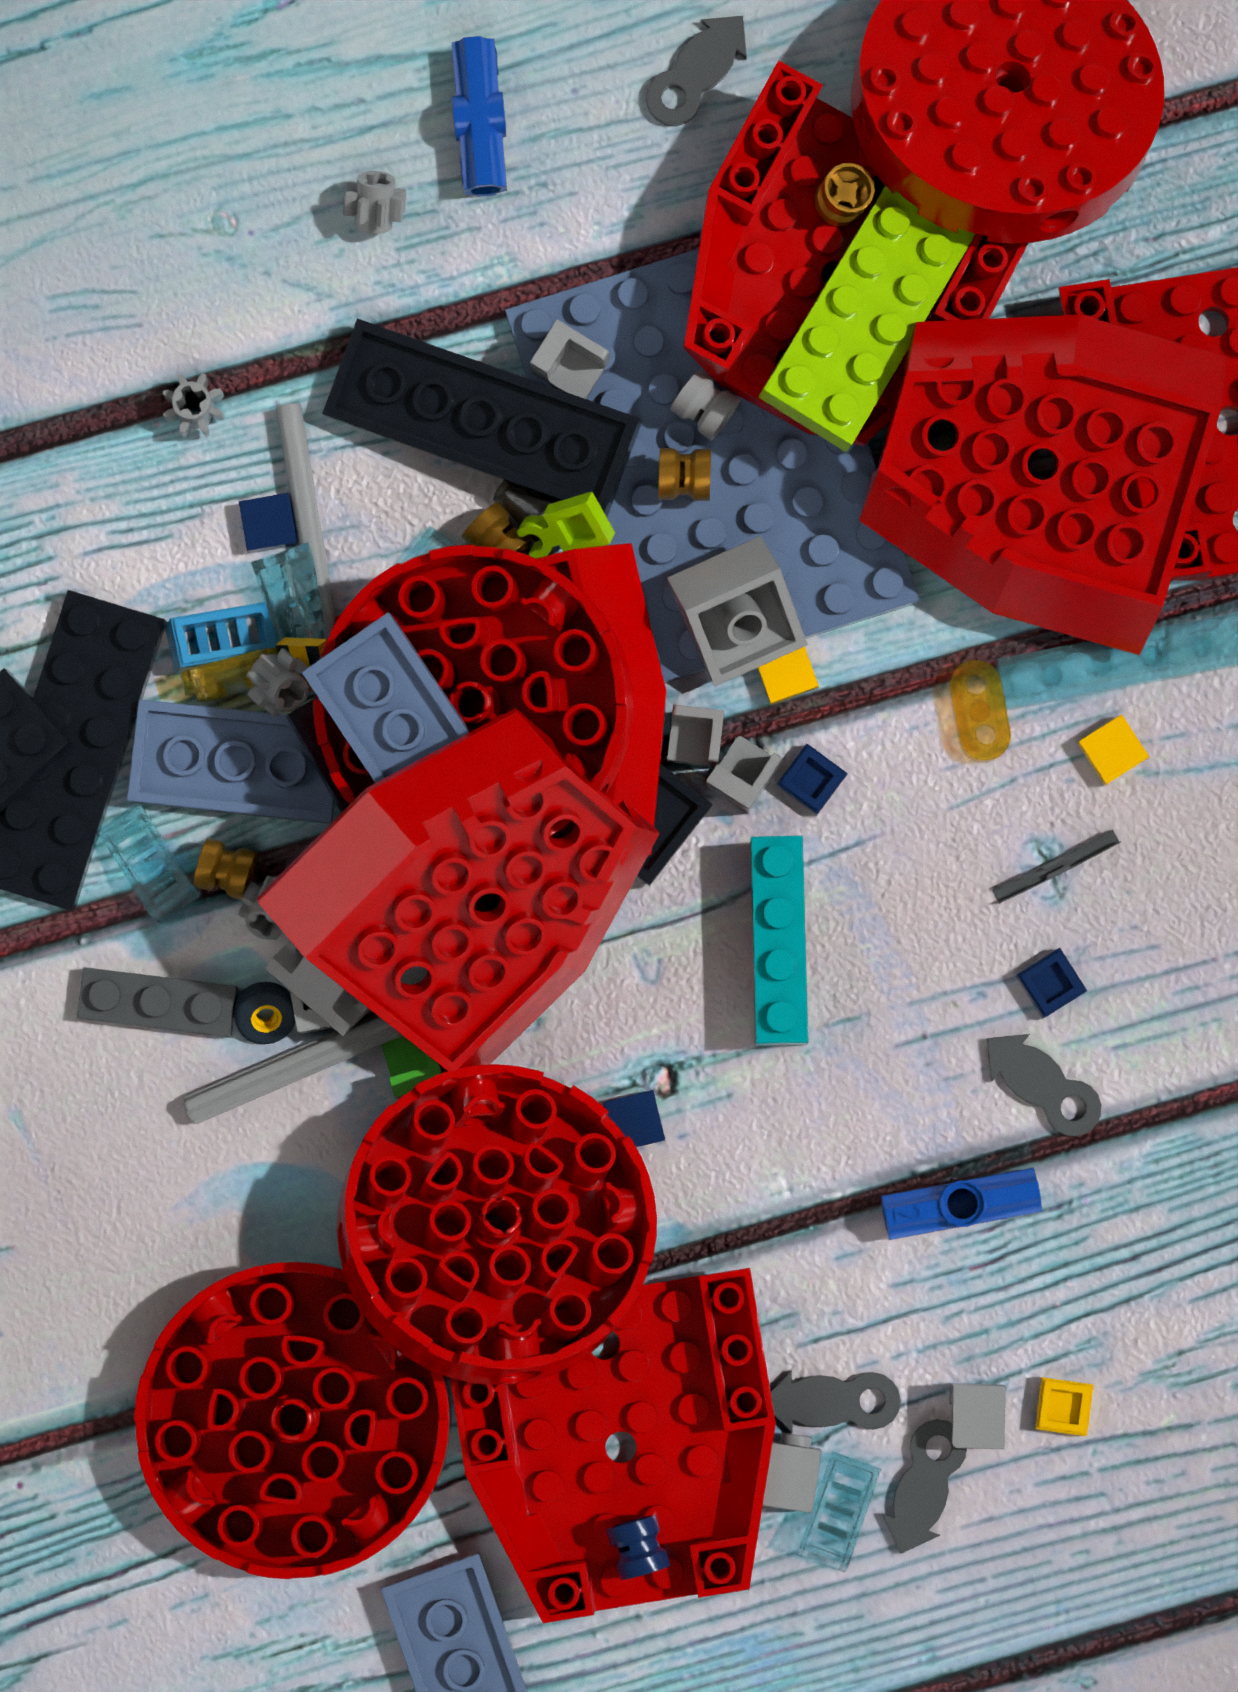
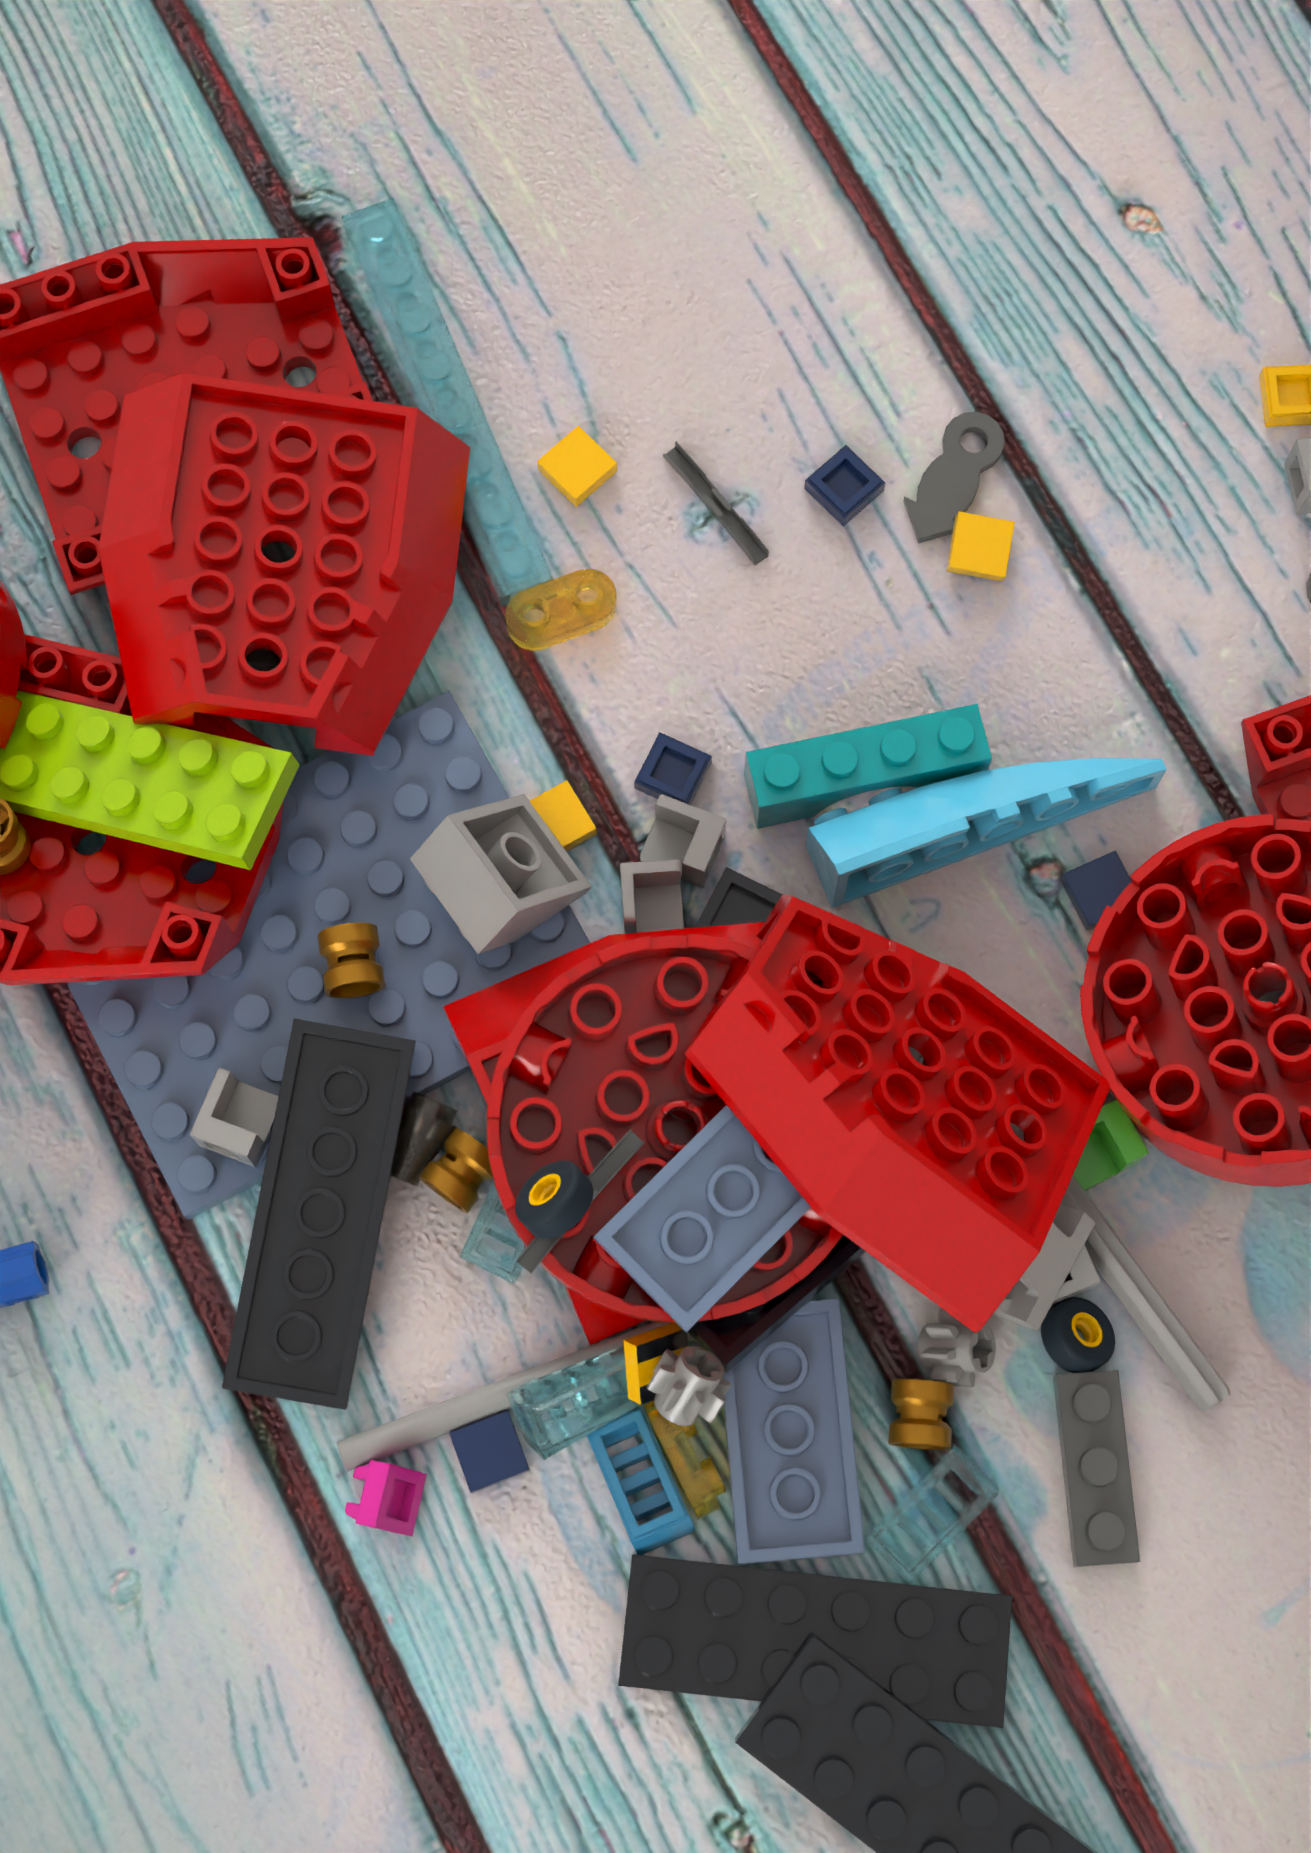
camera: 105 degrees left, 10 degrees down
light grey gear [162,373,225,437] -> none
light grey gear [343,171,406,234] -> none
lime plate [516,491,615,559] -> none
light grey wheel [670,369,741,441] -> none
blue piece [880,1167,1042,1240] -> none
none -> dark pink tile [345,1460,427,1537]
none -> black wheel [515,1161,594,1239]
none -> dark grey piece [516,1129,645,1274]
none -> medium azure wedge [805,758,1167,908]
none -> yellow tile [946,511,1015,581]

